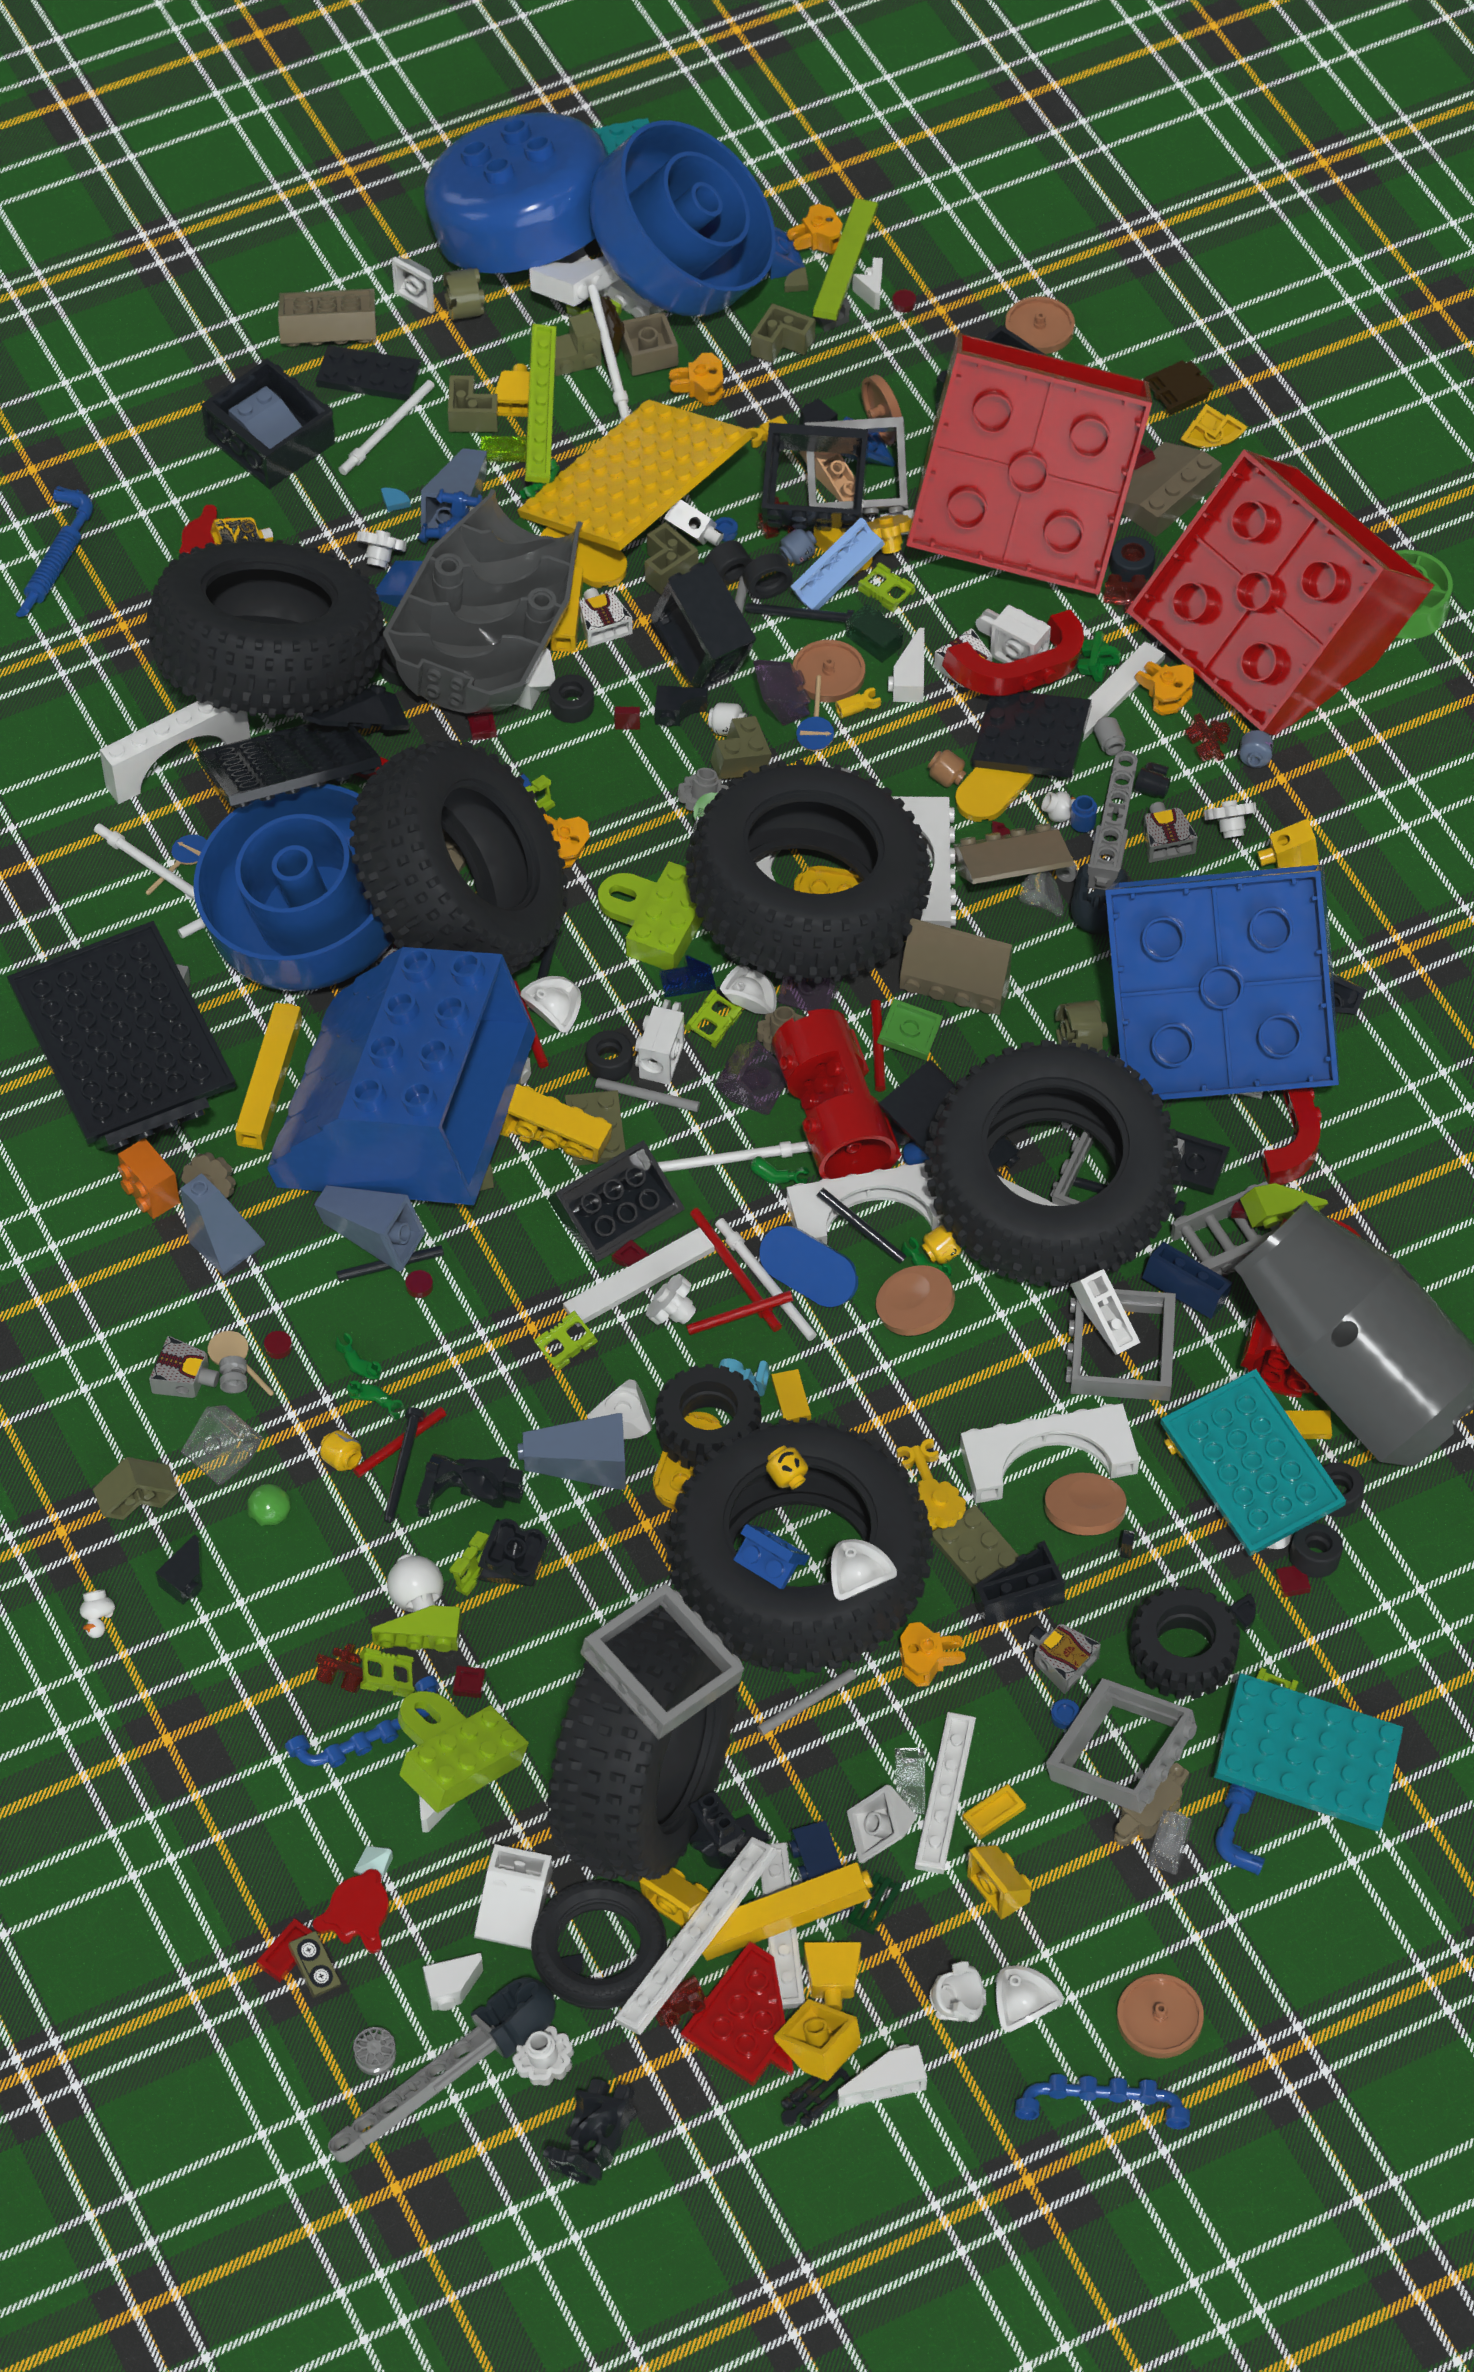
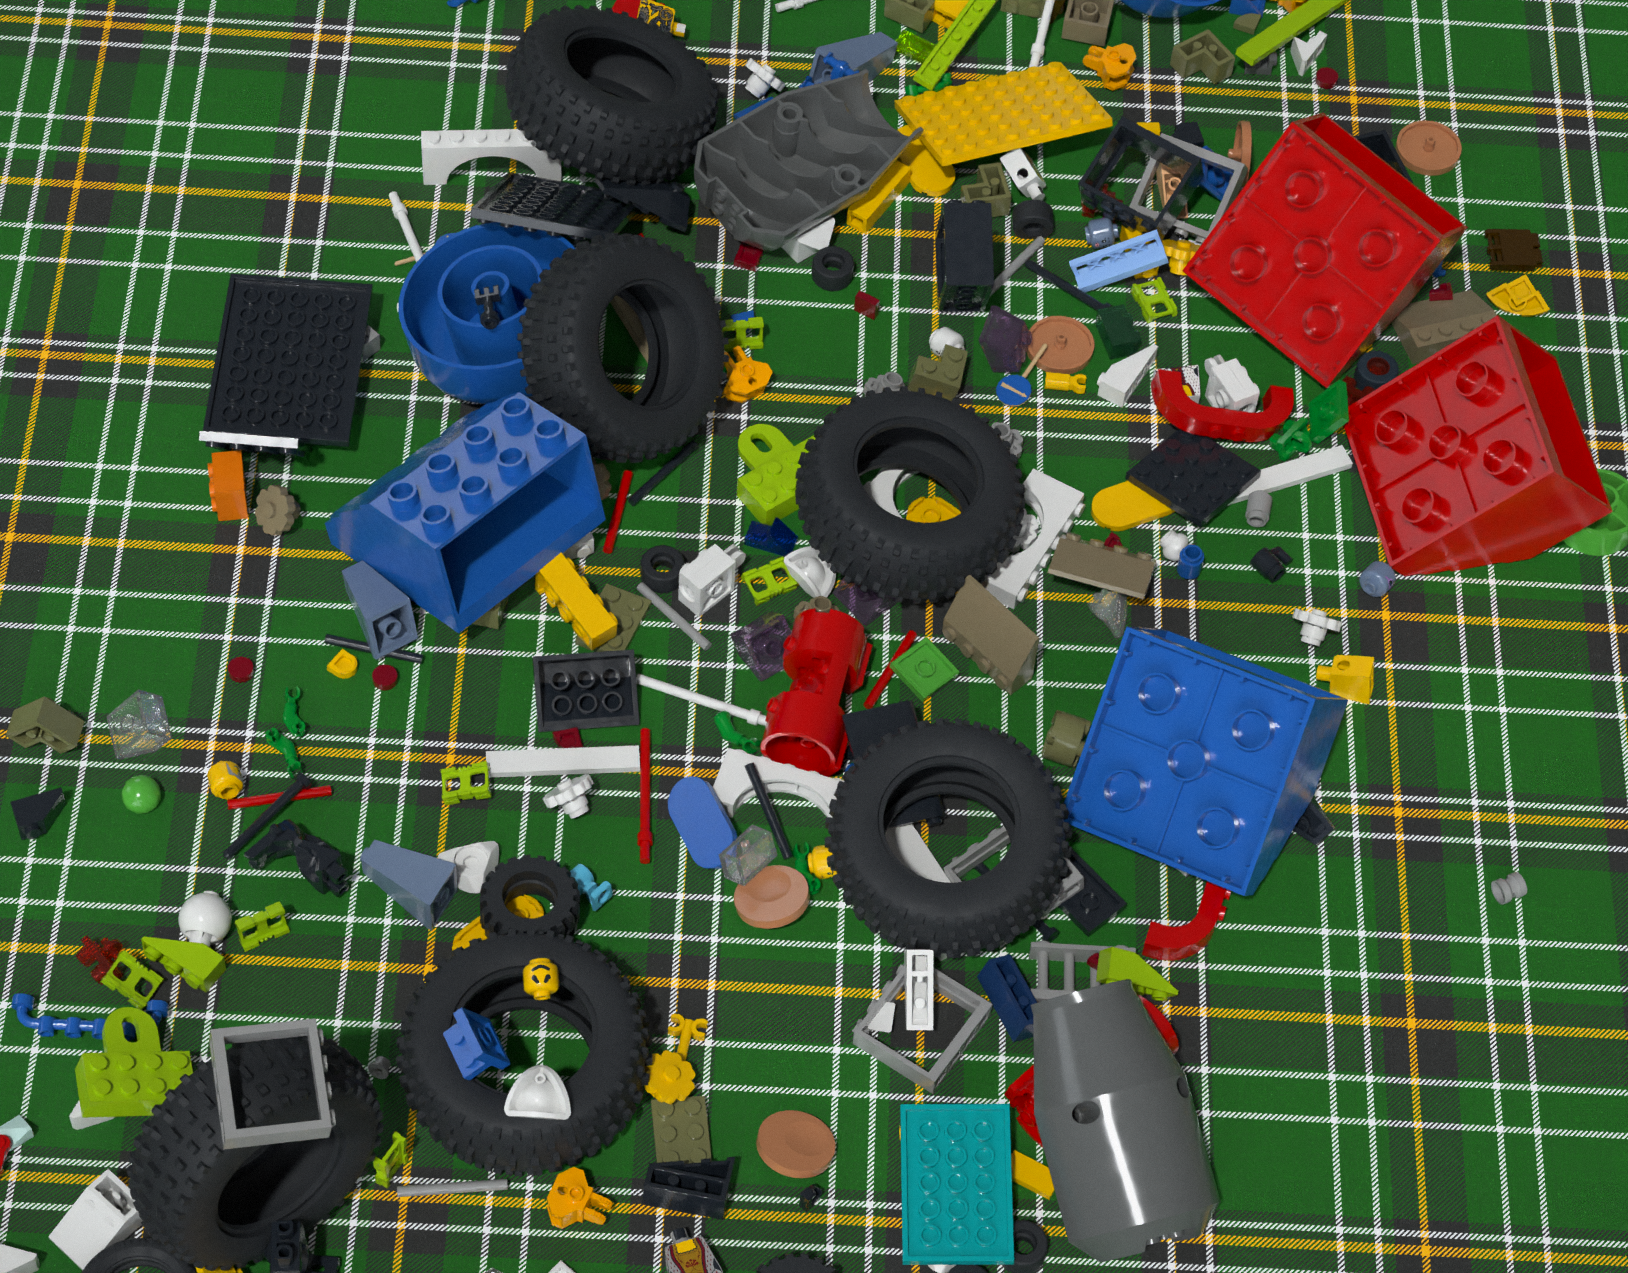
camera: 25 degrees right, 0 degrees up
light grey torso [149,1336,220,1398] -> none
sand blue slope [180,1173,265,1275] -> none
tan piece [208,1331,274,1396] -> none
light grey wheel [219,1356,247,1394] -> none
yellow brick [235,1002,302,1150] -> none
dark azure tile [381,488,411,512] -> none
dark red tile [453,1666,486,1698] -> none
black piece [476,1519,550,1587] -> none
white hat [520,976,581,1033] -> none
white torso [579,588,633,647] -> none
black arch [655,685,708,726] -> none
red bar [687,1291,794,1335] -> none
blue tile [715,517,738,541] -> none
white bar [715,1218,817,1341] -> none
black tyre [743,553,793,599] -> none
yellow tile [771,1369,811,1423] -> none
medium nougat head [927,750,967,787] -> none
white arch [960,1403,1139,1504] -> none
light grey piece [1056,863,1077,882] -> none
light grey piece [1071,751,1137,933] -> none
light orange hinge [1135,661,1194,715] -> none
light grey torso [1143,802,1197,863] -> none
clear red hips [1185,713,1230,762] -> none
none -> yellow tile [327,649,358,679]
none -> lime piece [373,1131,408,1189]
none -> black hinge [474,285,501,329]
none -> clear brick [719,824,778,886]
none -> white sticker [868,1000,895,1033]
none -> green plate [1308,380,1349,444]

